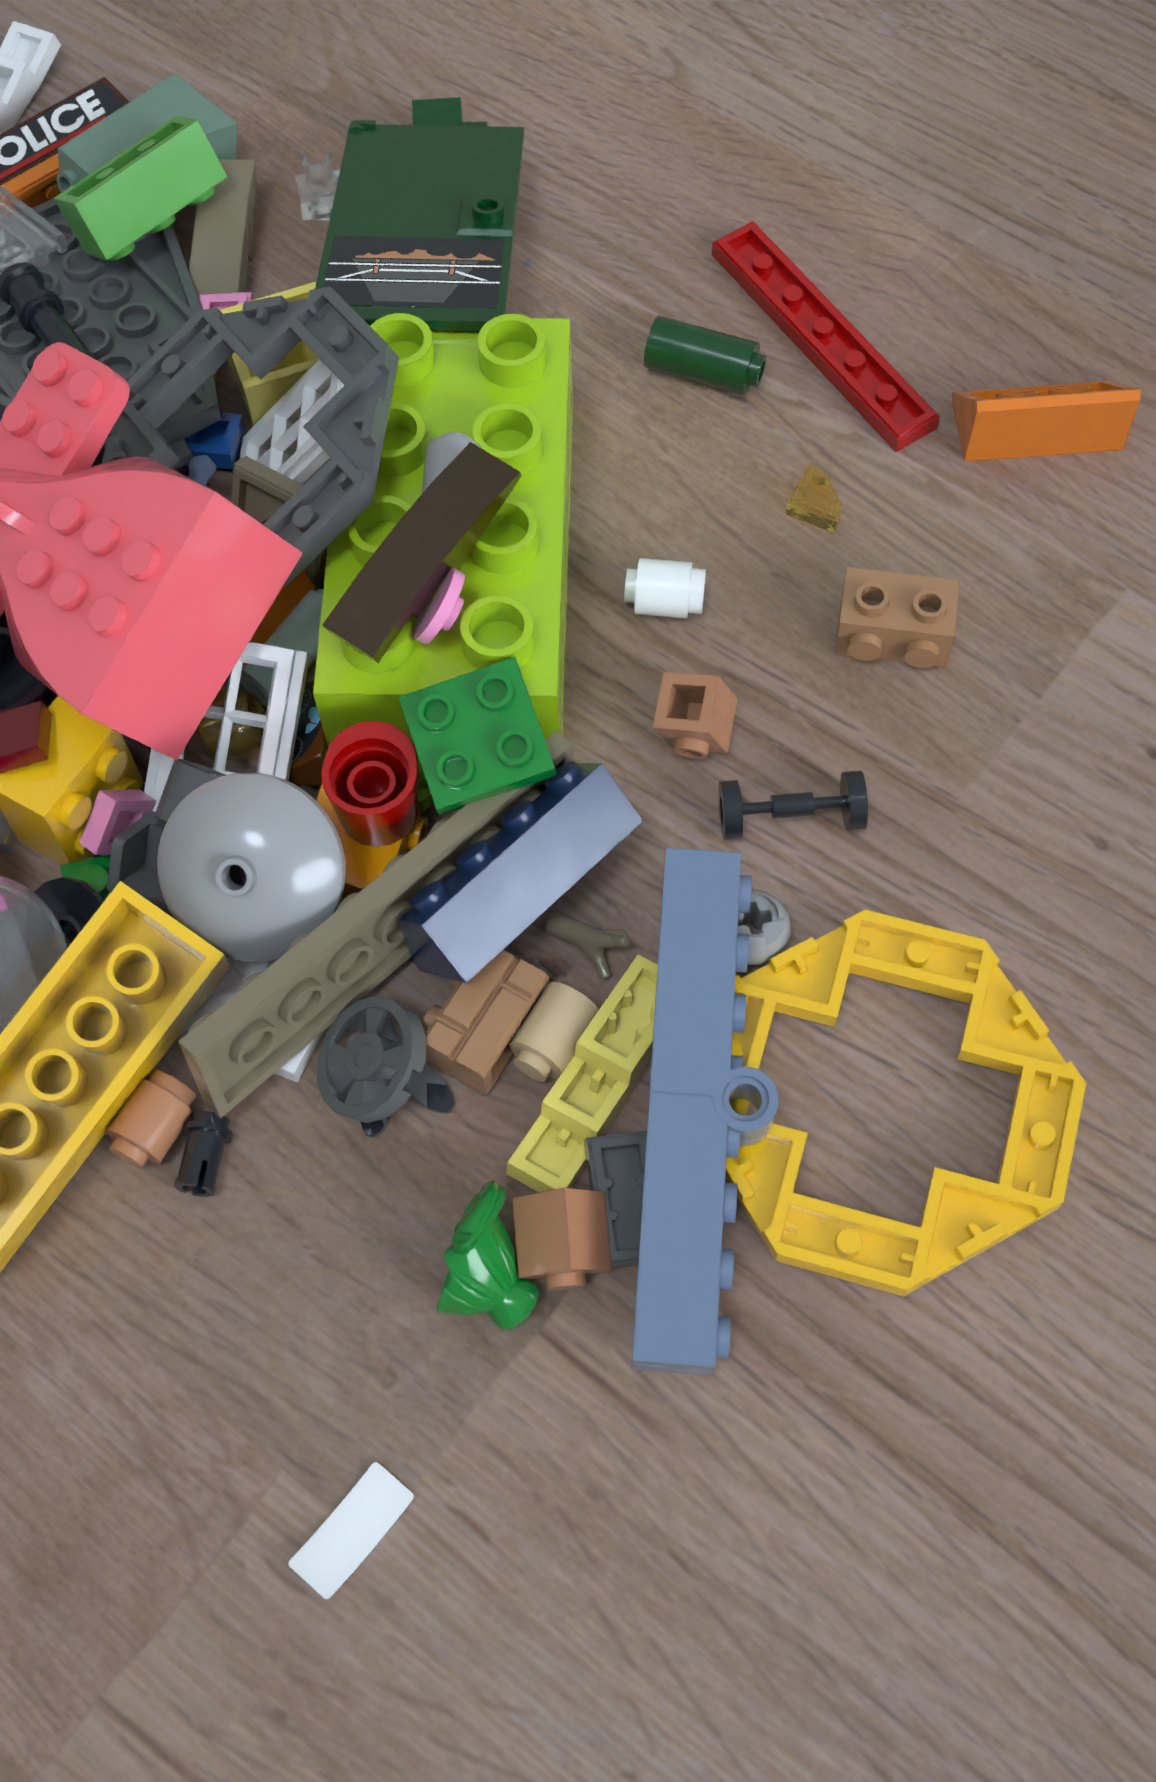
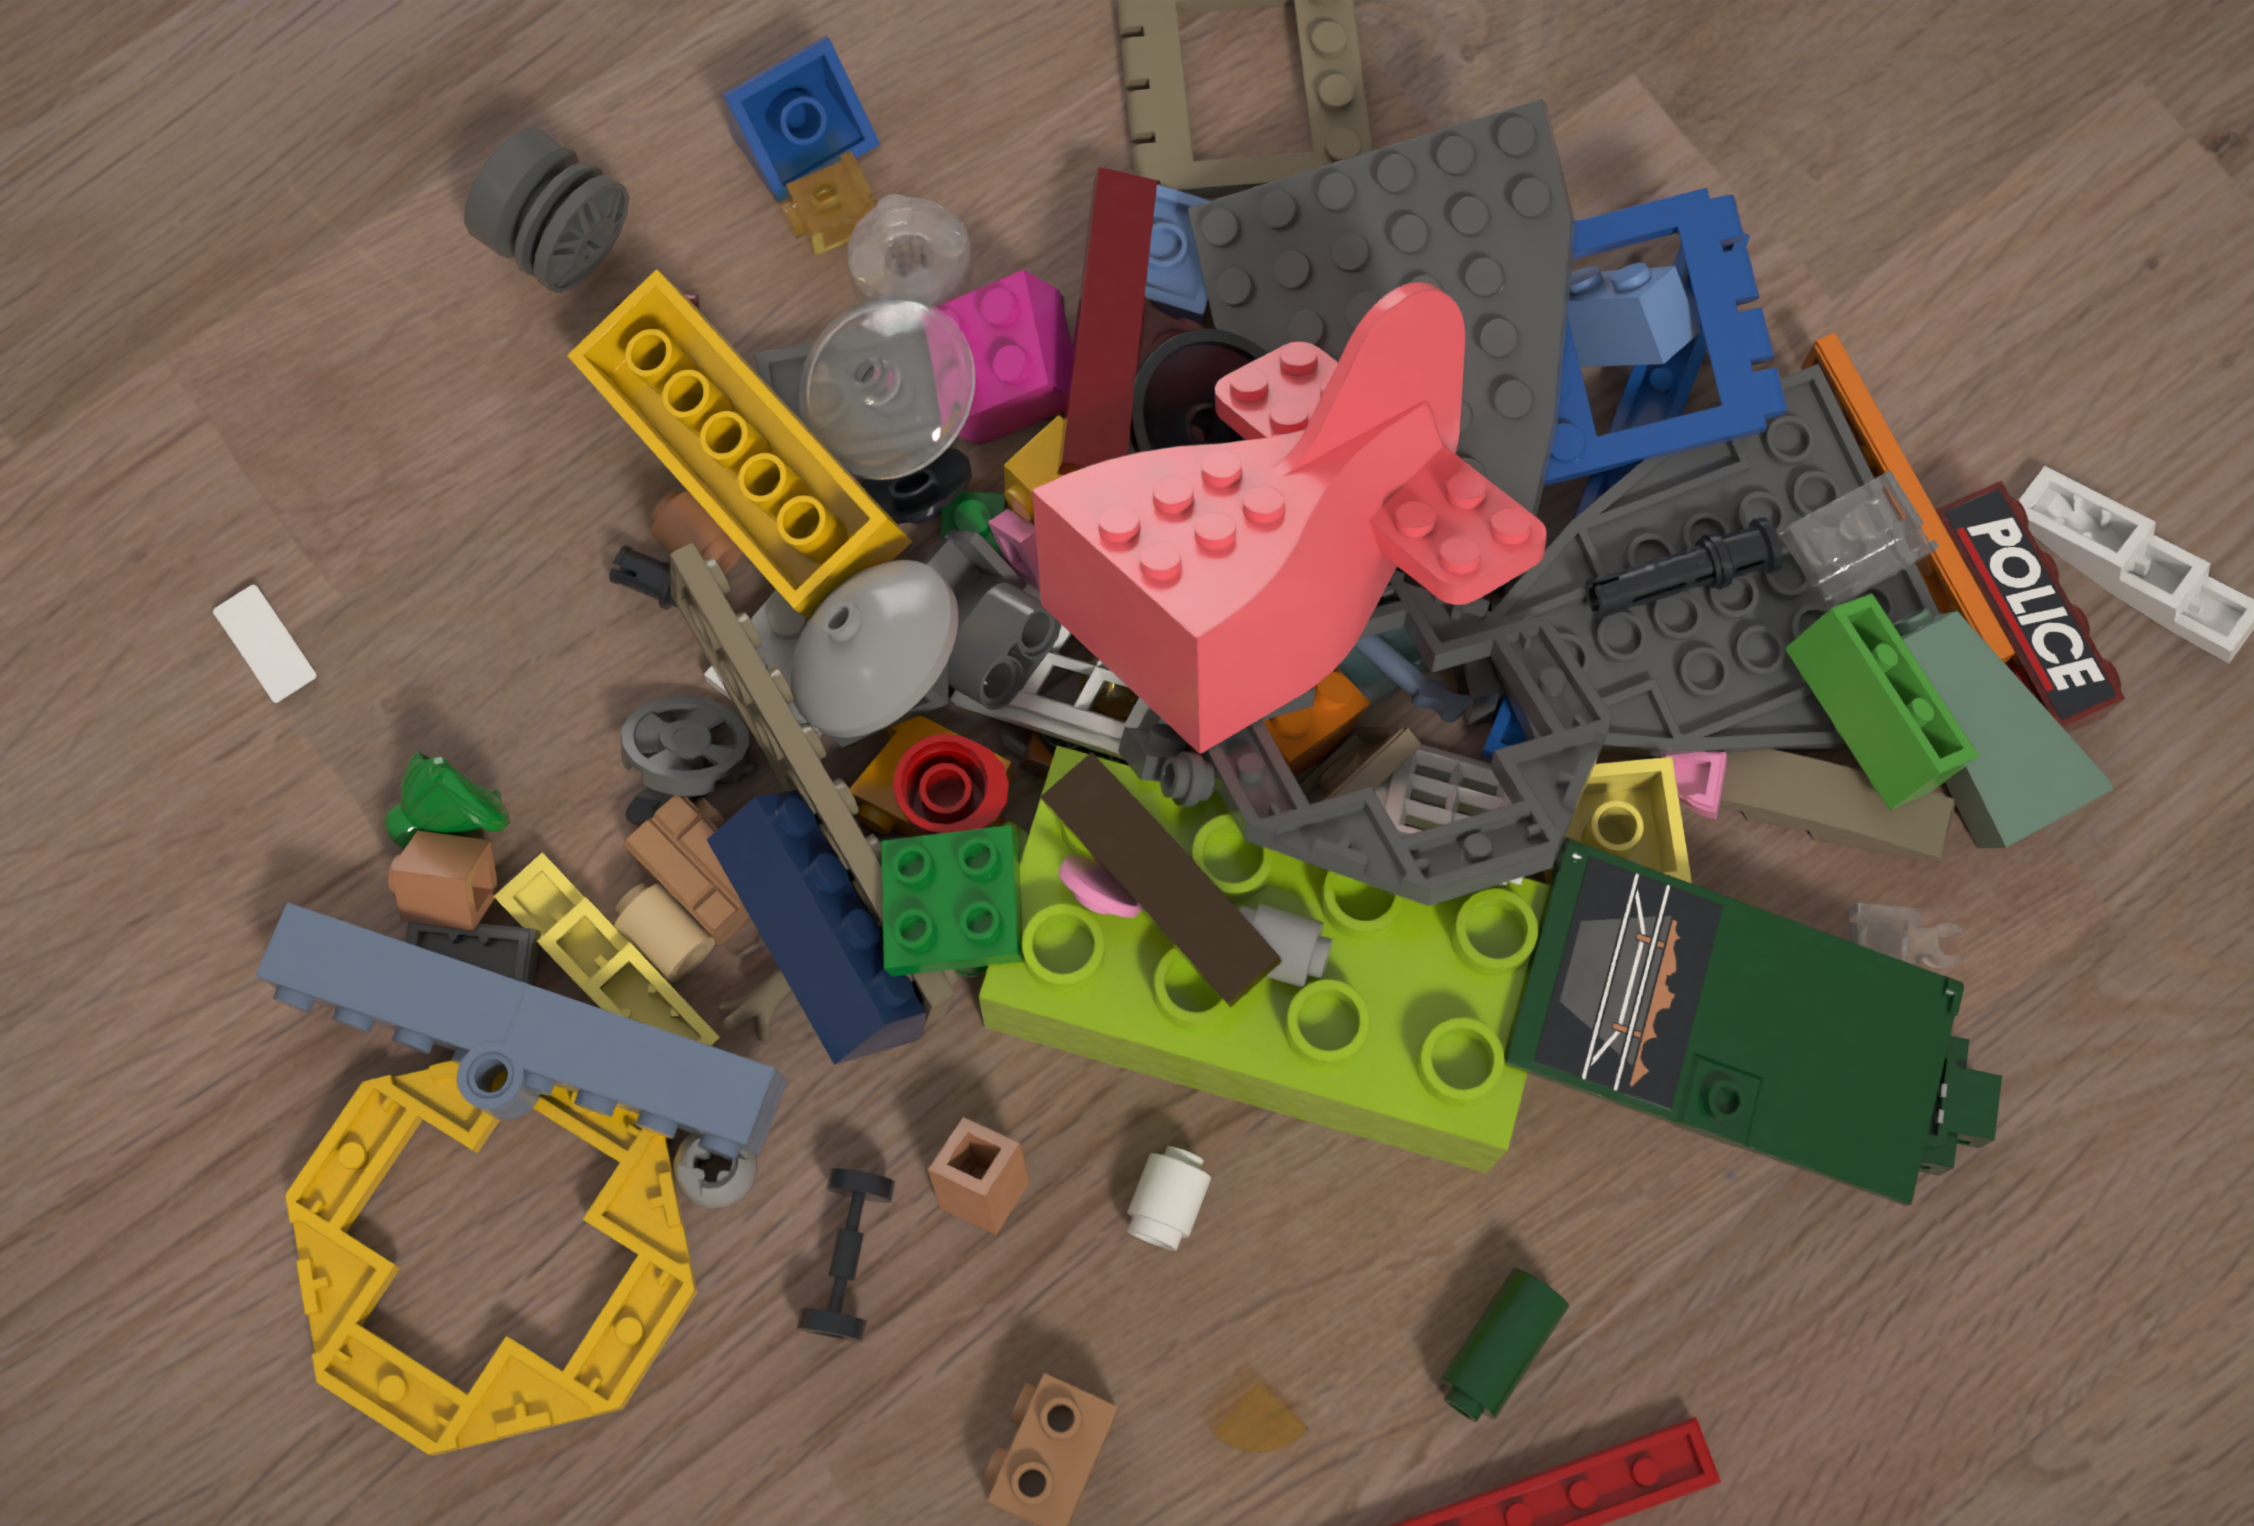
camera: 100 degrees right, 10 degrees up
none -> dark grey plate [1118,724,1215,807]

